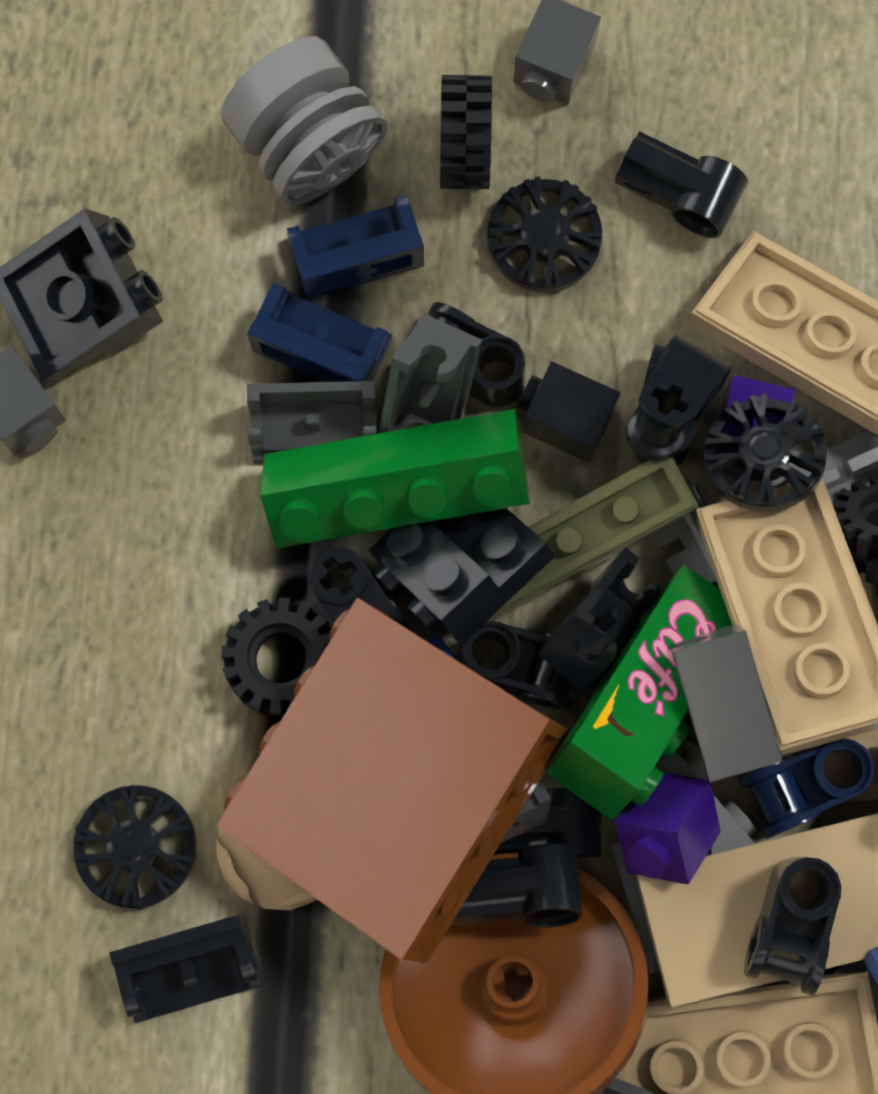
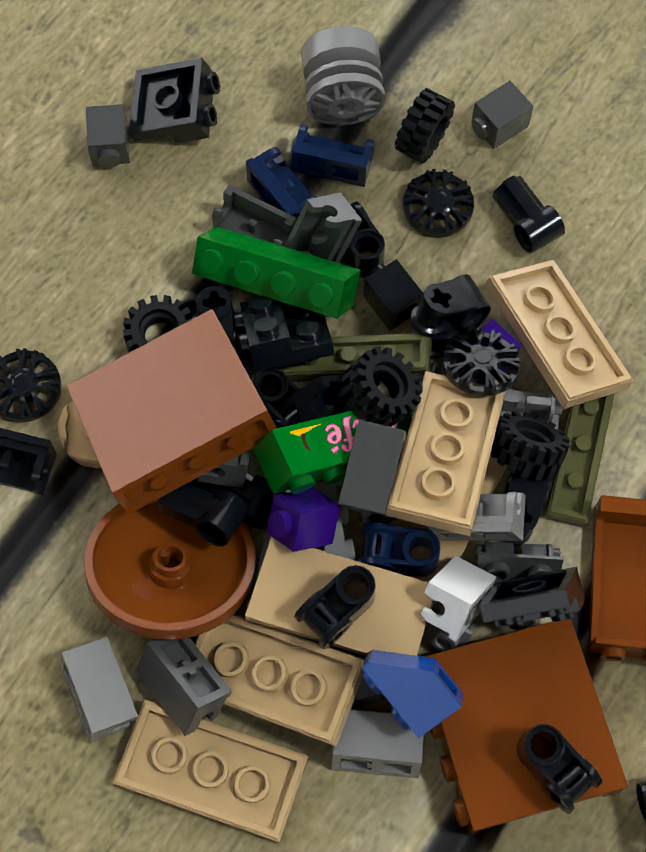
camera: 30 degrees right, 10 degrees down
none -> black tyre [341,347,423,427]

